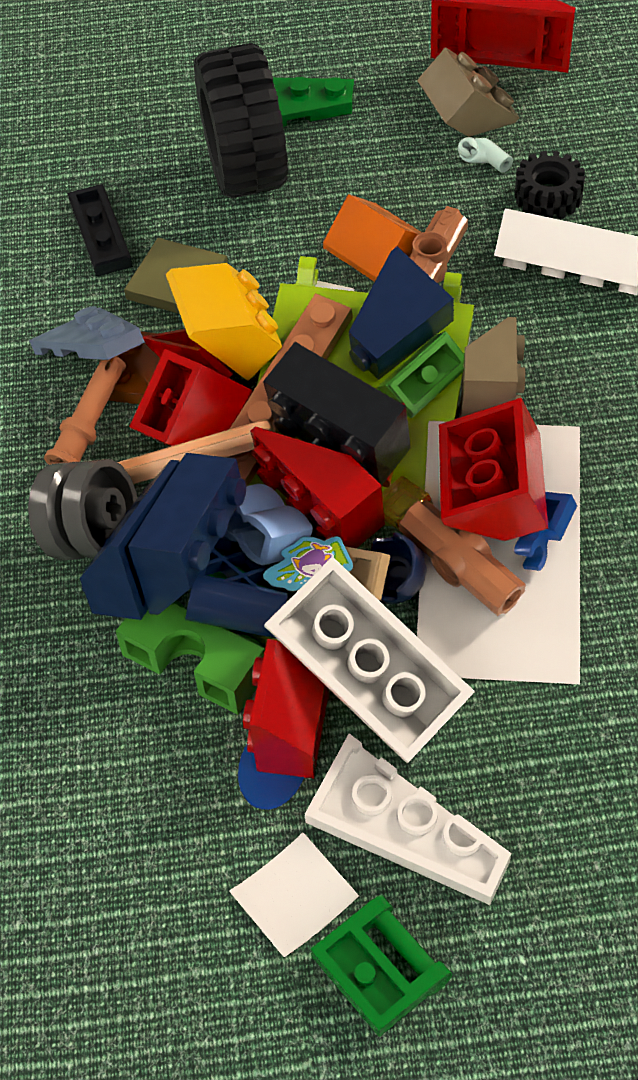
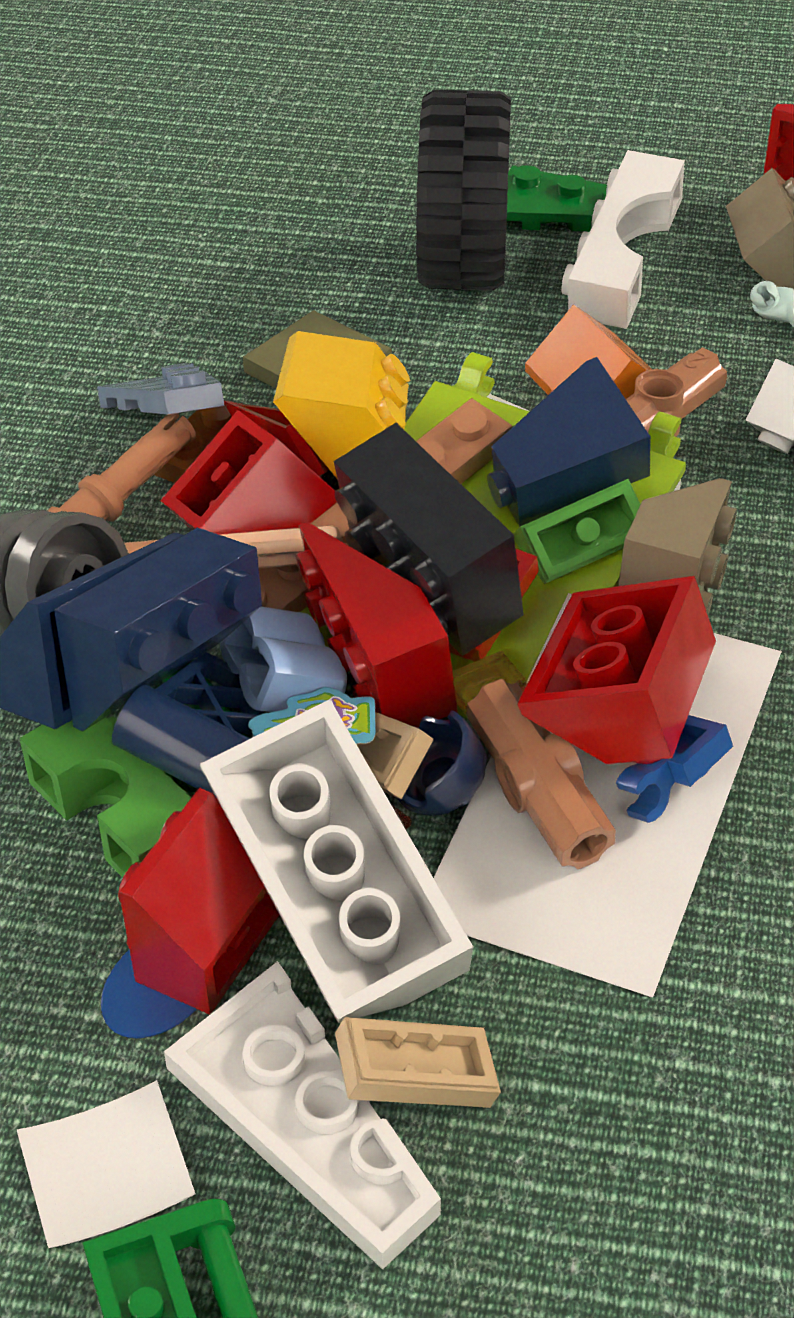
camera: 15 degrees right, 10 degrees down
black tile [67,184,133,277] -> none
none -> tan plate [335,1017,501,1108]
none -> white arch [561,150,685,329]

